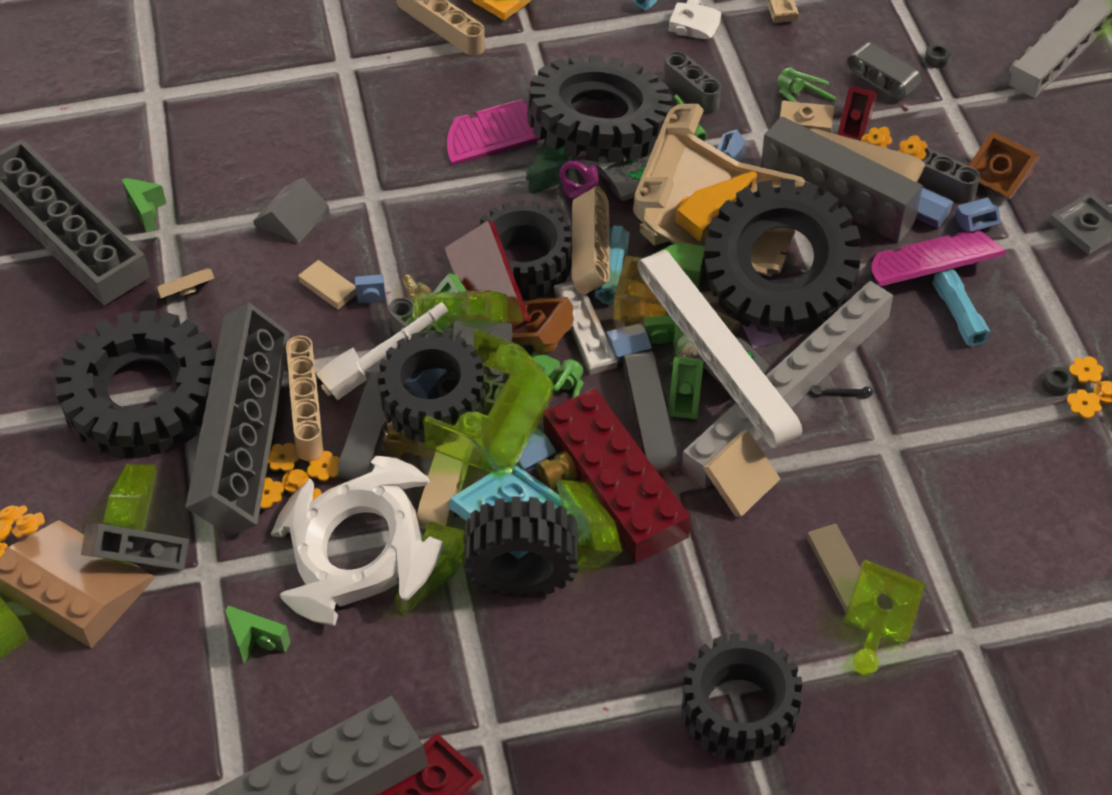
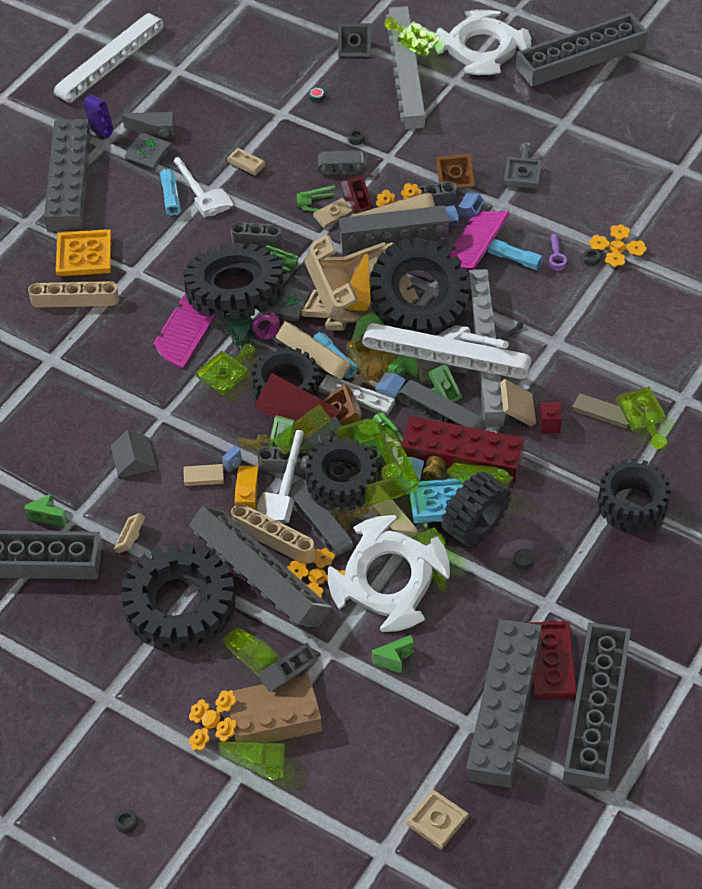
camera: 45 degrees left, 0 degrees up
none -> clear neon green plate [196,344,256,396]
none -> light orange slope [235,466,259,510]
none -> white piece [436,325,509,349]
none -> pearl dark grey tile [514,548,534,569]
none -> dark red slope [538,401,562,434]
none -> medium lavender piece [549,234,567,271]

